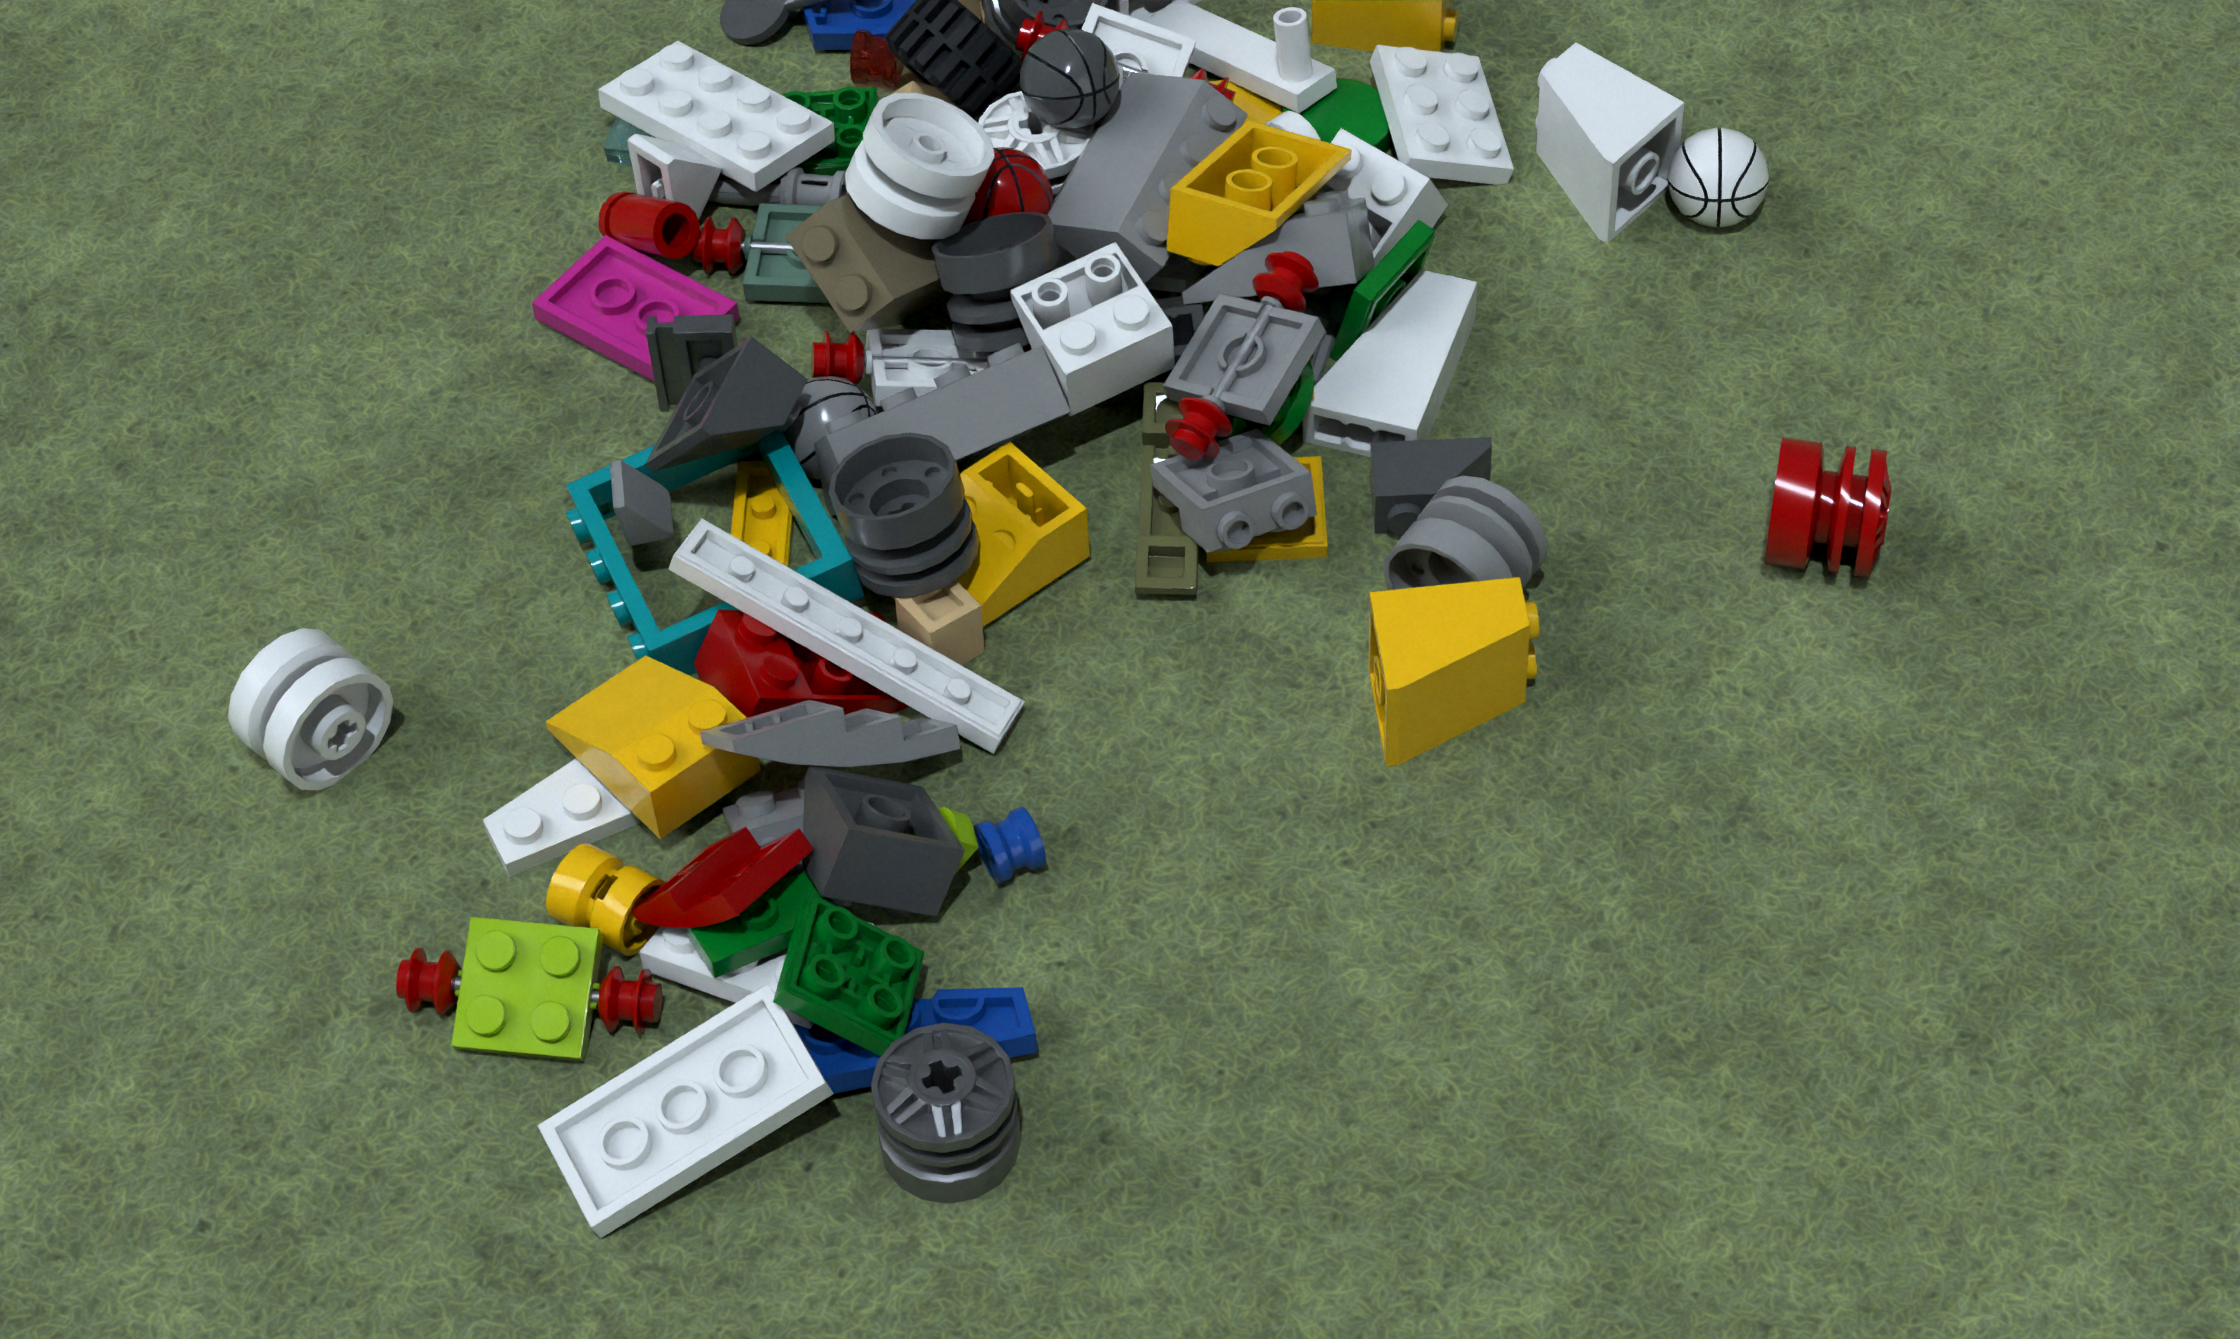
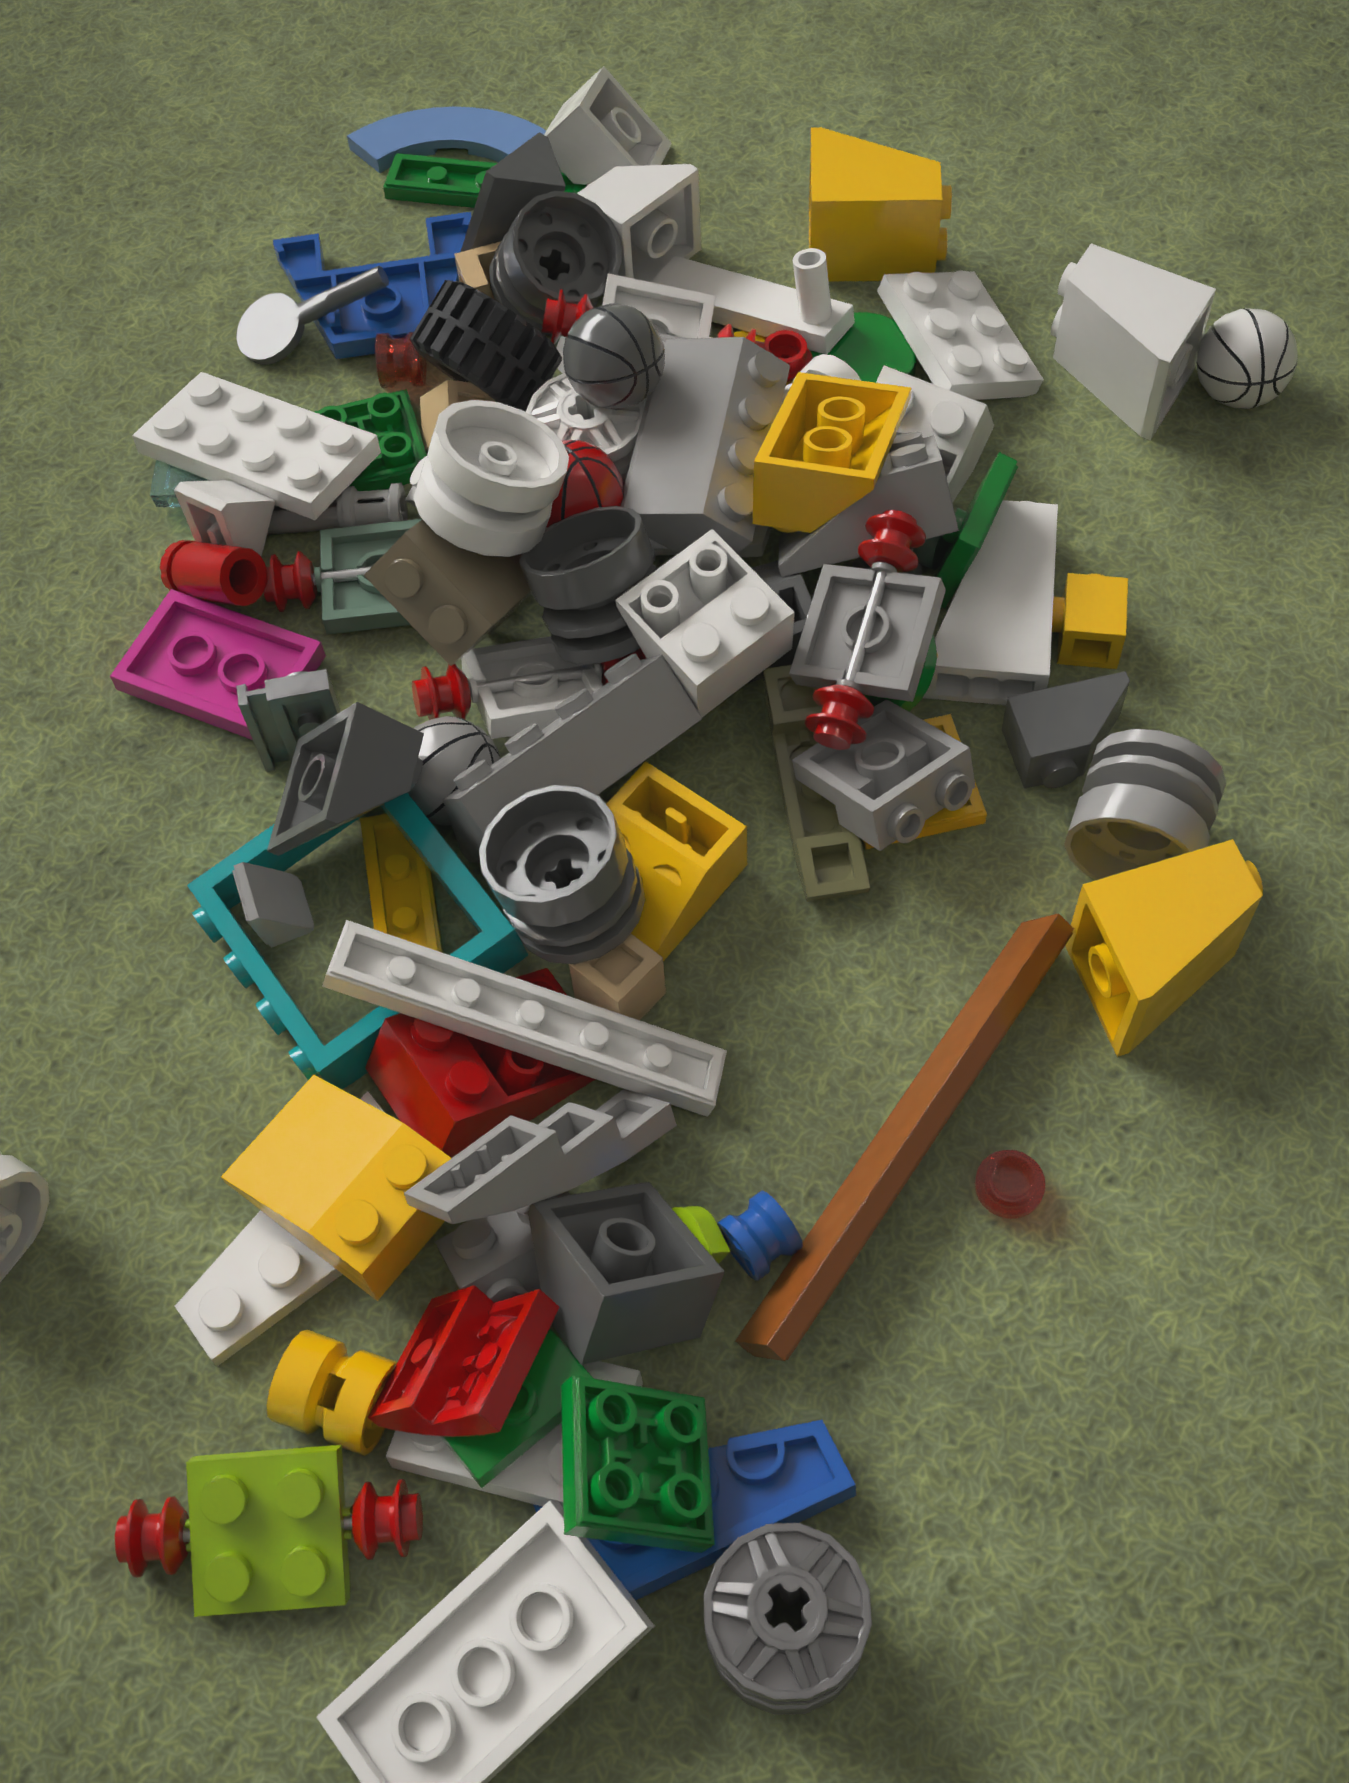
camera: 10 degrees left, 10 degrees up
none -> dark orange tile [735,913,1074,1361]
none -> red plate [764,330,812,382]
none -> clear red plate [975,1150,1045,1219]
none -> yellow brick [1052,573,1128,669]

